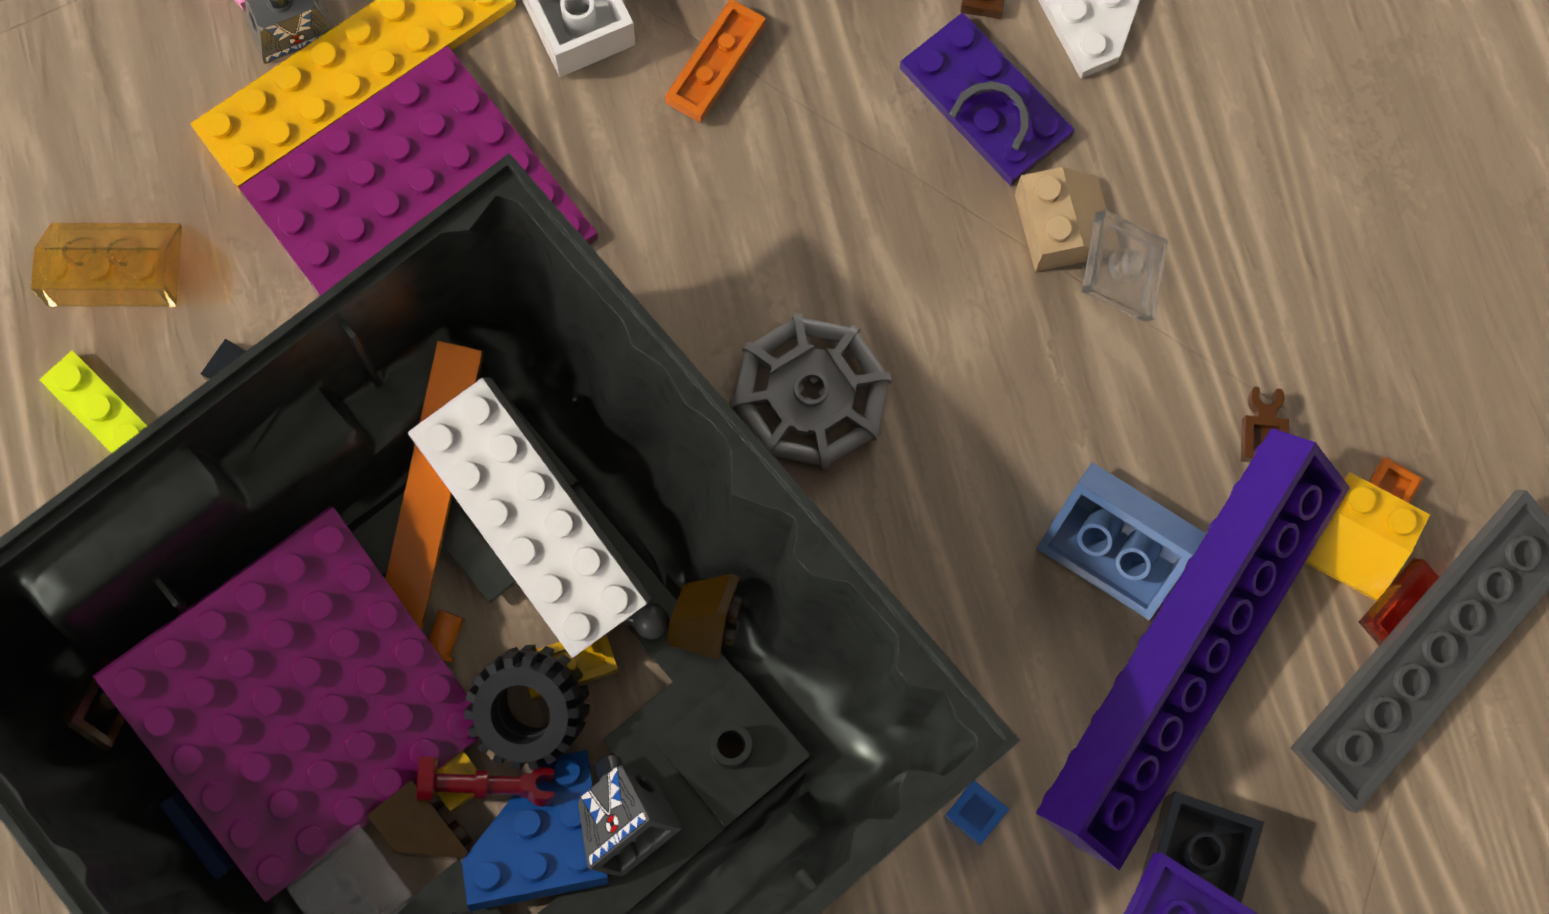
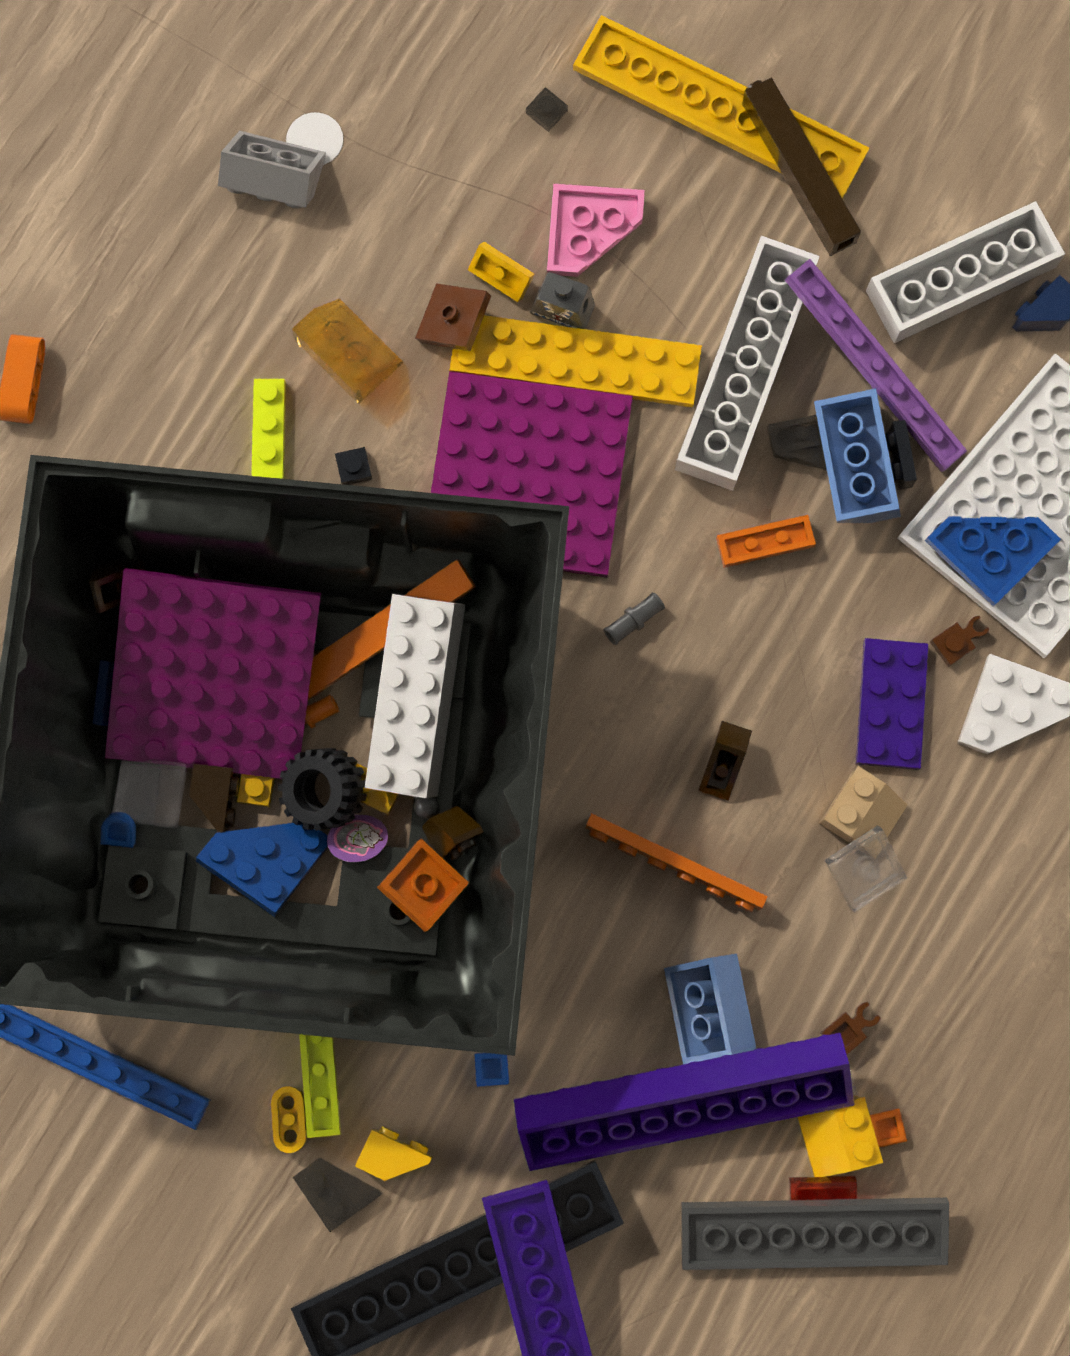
camera: 50 degrees right, 5 degrees up
dark red piece [416,756,554,807] -> none
dark grey torso [578,755,682,877] -> none
light grey plate [730,313,892,470] -> none
dark grey helmet [949,81,1030,151] -> none
none -> sticker [327,815,388,862]
none -> orange plate [377,839,469,932]
none -> reddish brown plate [415,283,491,351]
none -> yellow plate [468,242,535,302]
none -> orange plate [585,813,768,912]
none -> dark grey pin [603,592,665,645]
none -> dark brown slope [698,721,752,801]

